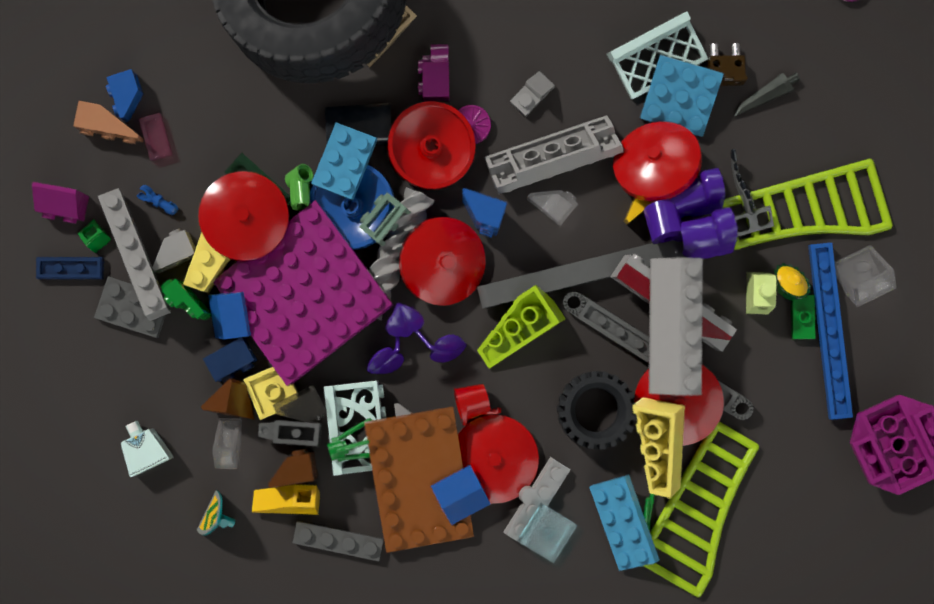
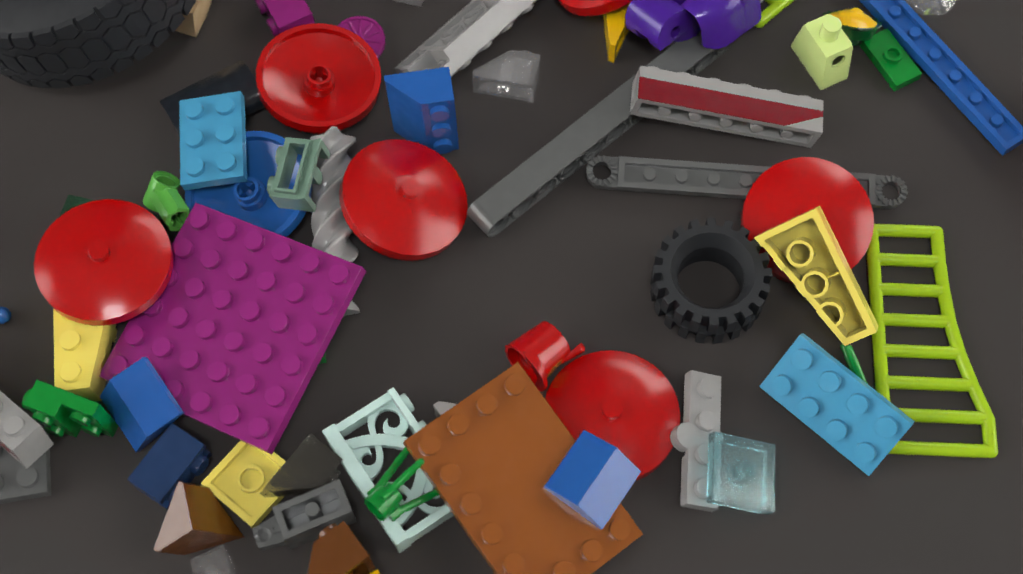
camera: 25 degrees left, 20 degrees down
light grey slope [152,229,196,273] -> none
dark purple plant [367,303,467,374] -> none
lime wedge [477,285,565,369] -> none
light grey slope [649,258,702,395] -> none

